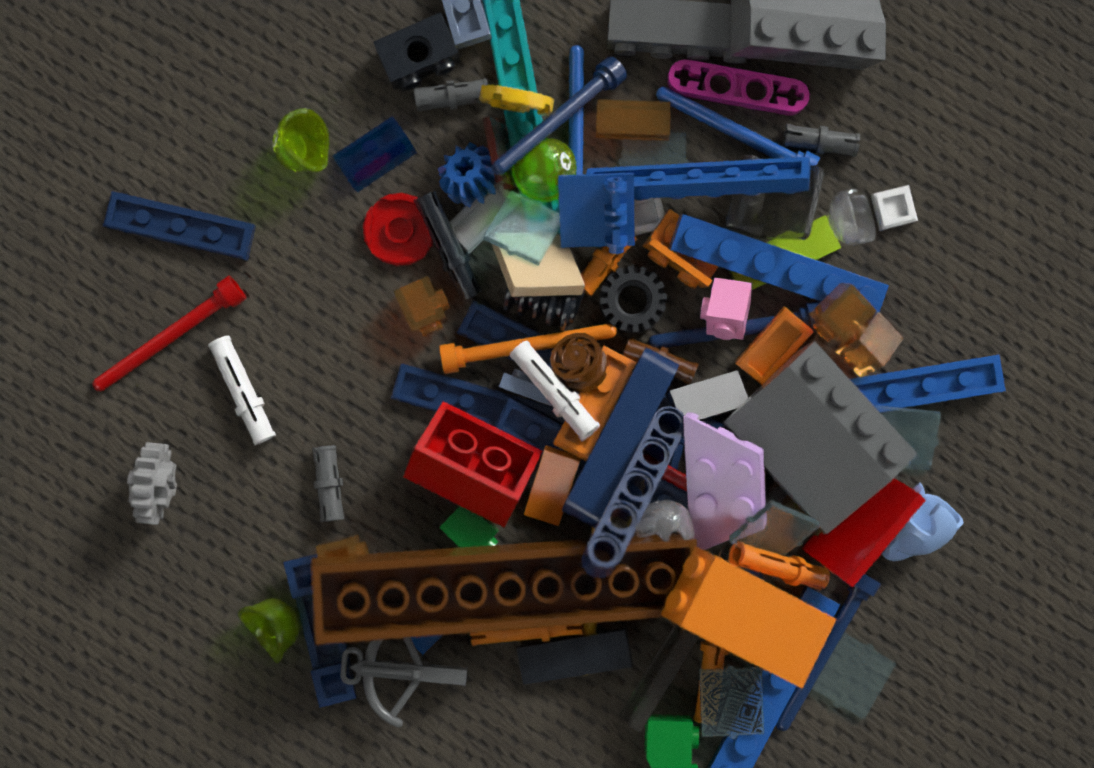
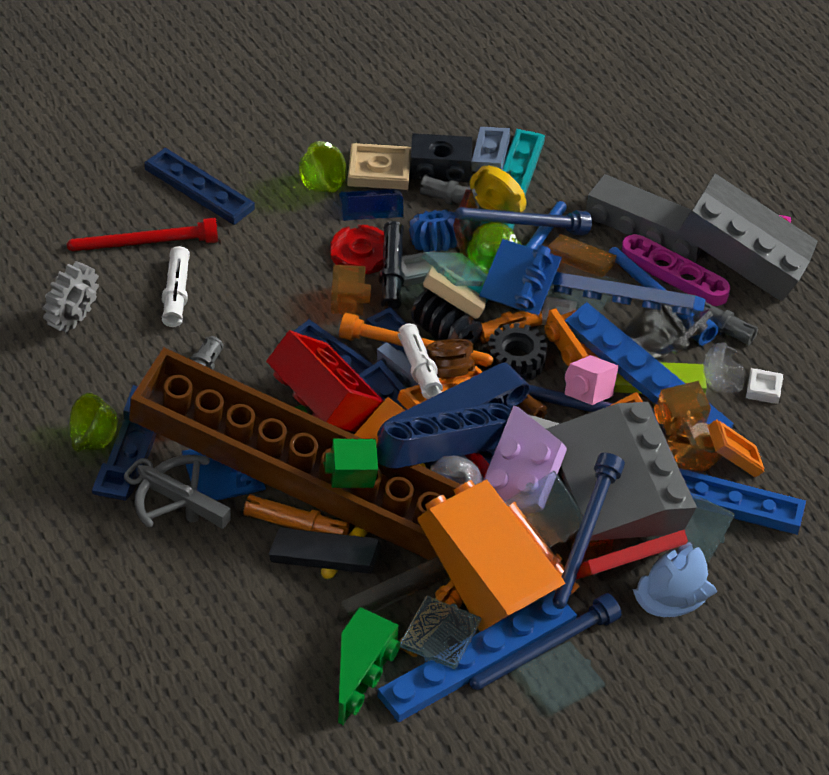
camera: 25 degrees right, 40 degrees down
none -> green brick [324,439,378,488]
none -> tan tile [347,143,411,190]
none -> dark blue piece [553,453,625,609]
none -> orange tile [707,419,765,477]

